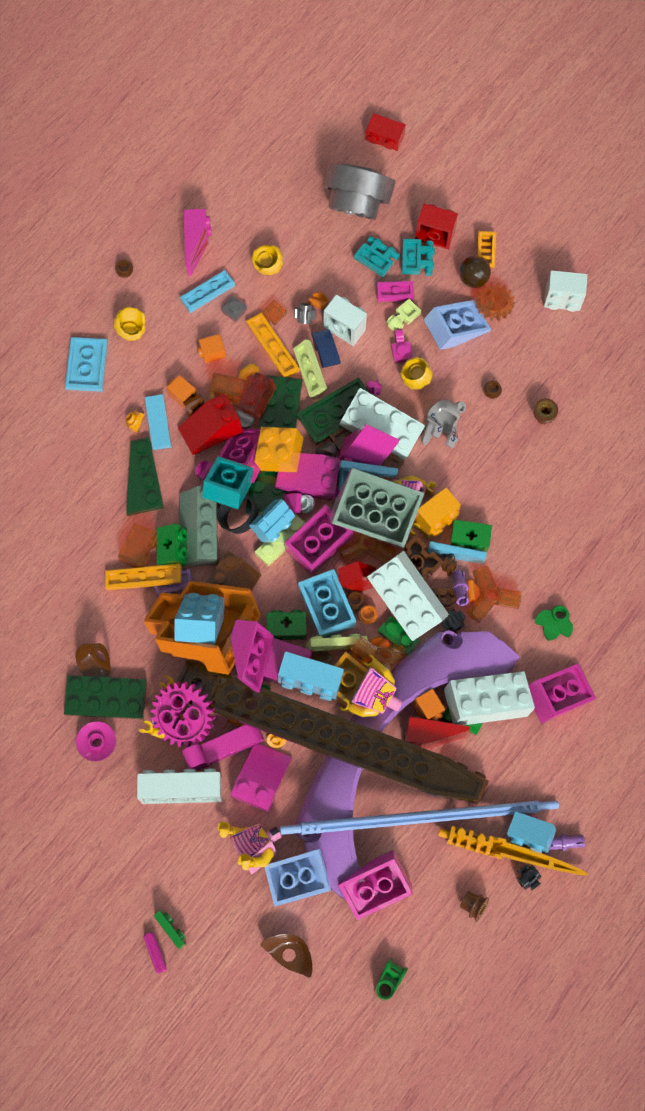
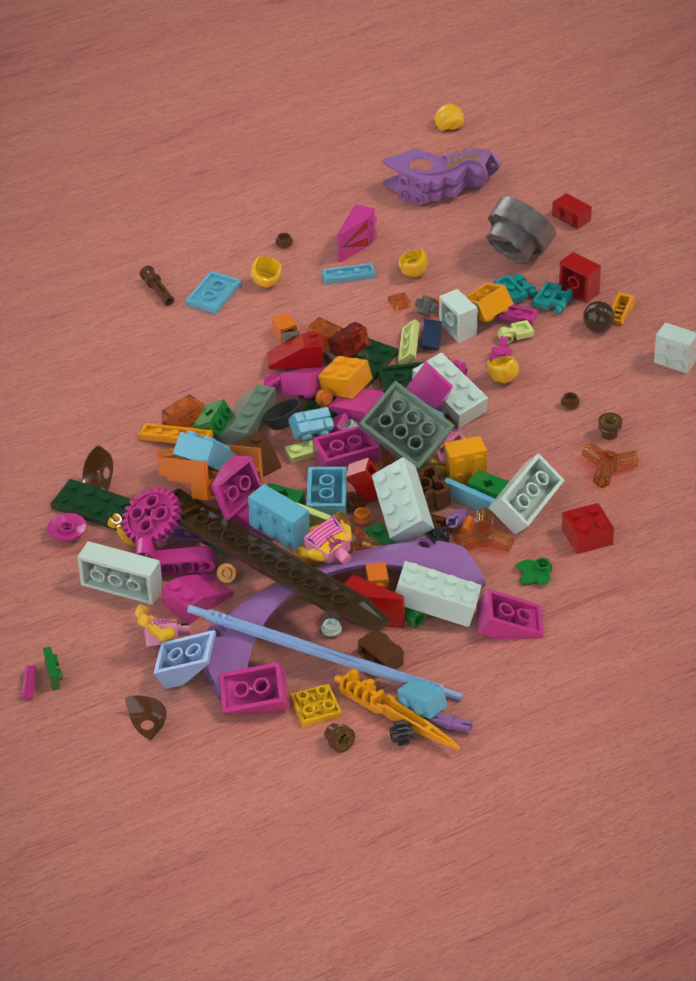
camera: 25 degrees right, 30 degrees down
light orange plate [125,411,144,432] -> none
dark green wing [126,437,164,516] -> none
medium azure tile [145,394,171,450] -> none
orange brick [197,334,226,364] -> none
teal brick [202,456,254,509] -> none
flat silver plate [221,296,247,322] -> none
light orange tile [246,312,300,378] -> none
green piece [375,958,408,1001] -> none
light grey piece [421,399,466,448] -> none
light blue slope [424,300,491,350] -> none
reddish brown plate [442,554,457,576] -> none
clear orange gear [475,282,515,321] -> none
none -> reddish brown pin [139,265,174,306]
none -> yellow tile [290,684,342,728]
none -> orange plate [315,389,333,407]
none -> medium lavender animal [382,148,501,204]
none -> yellow hair [434,103,464,131]
none -> light orange brick [466,282,513,322]
none -> light aqua brick [488,453,565,535]
none -> red brick [562,503,614,554]
none -> clear orange piece [582,442,638,488]

